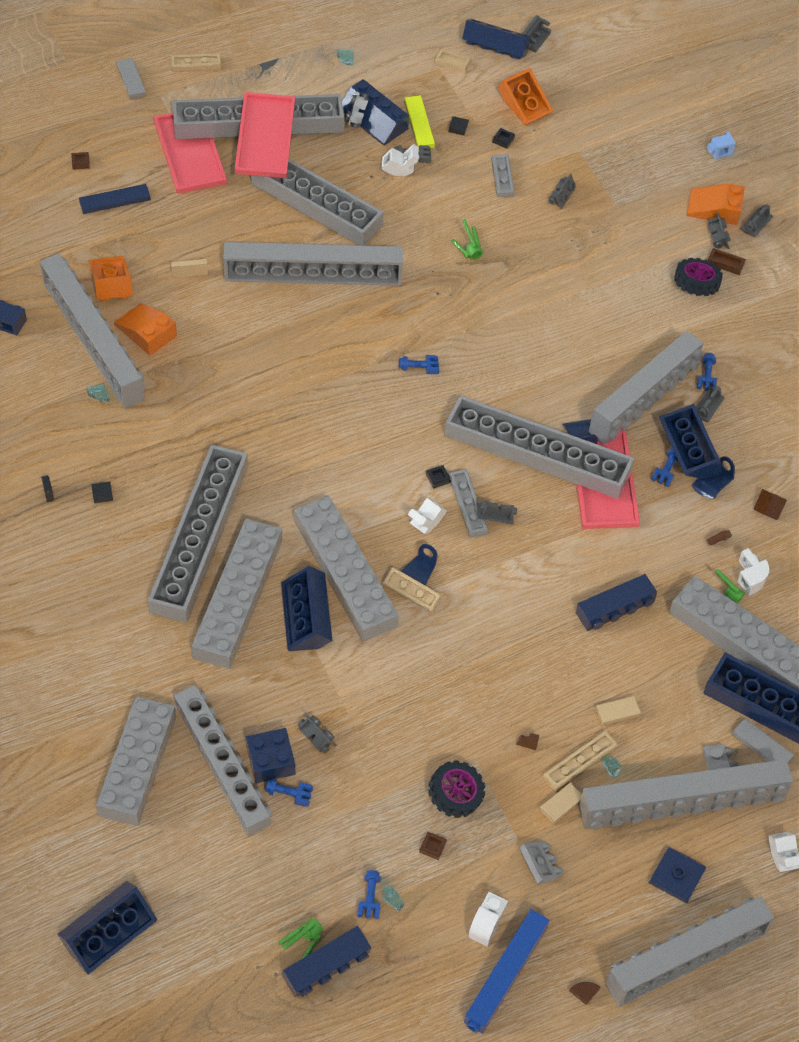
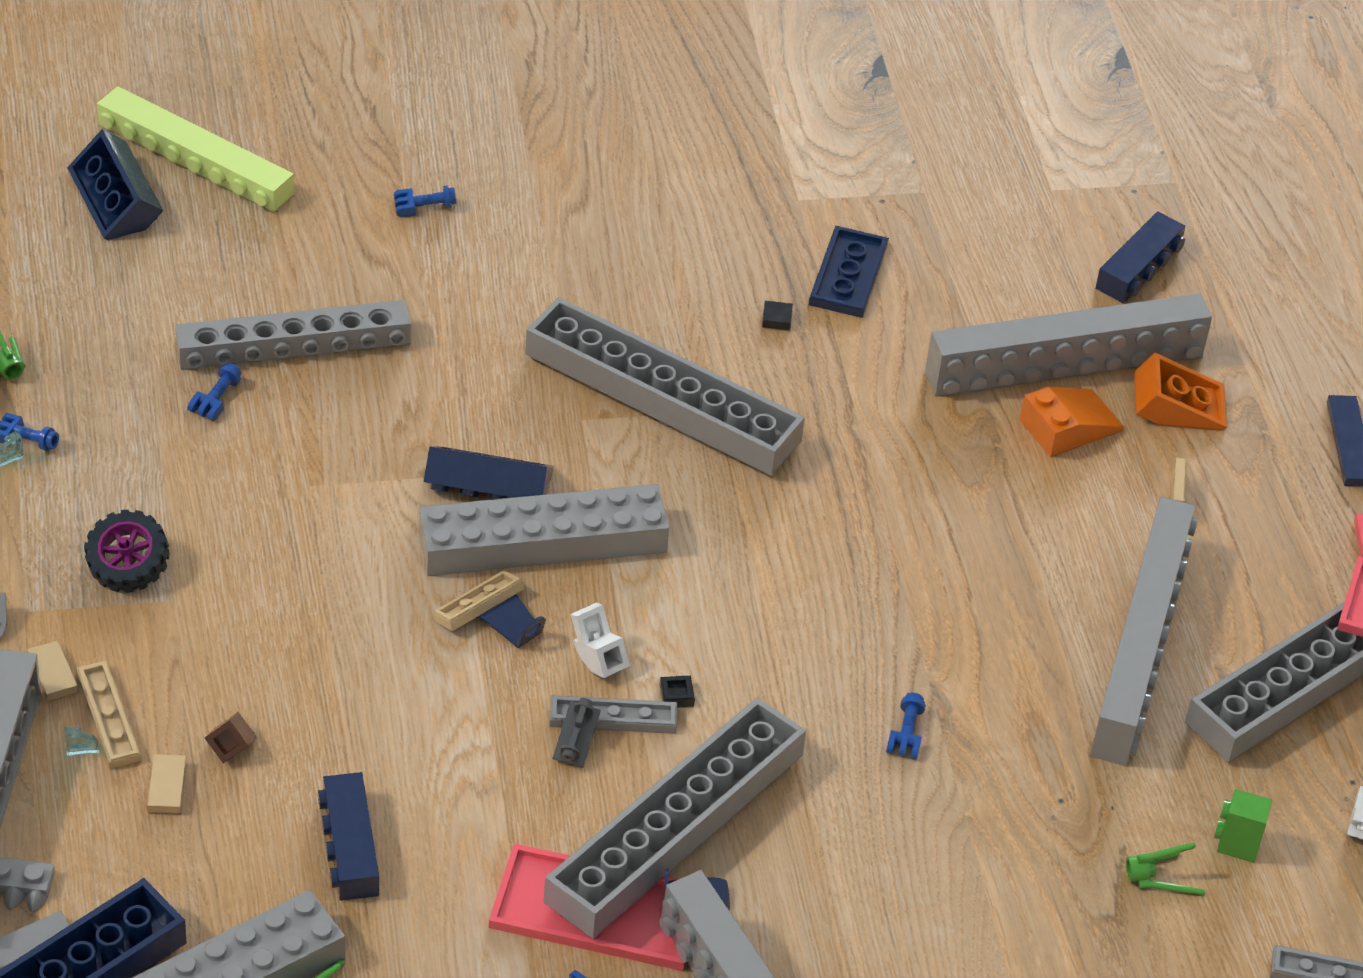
camera: 105 degrees right, 10 degrees down
black tile [41,475,54,502] -> none
light grey brick [96,697,176,826] -> none
light grey brick [191,518,282,669] -> none
dark blue brick [246,728,296,784] -> none
dark grey hinge [298,713,337,753] -> none
reddish brown tile [419,832,447,860] -> none
reddish brown tile [516,733,540,751] -> none
none -> yellowish green brick [97,86,294,212]
none -> reddish brown panel [204,712,257,764]
none -> blue hinge [394,185,457,217]
none -> dark blue tile [808,225,889,318]
none -> bright green brick [1214,789,1272,863]

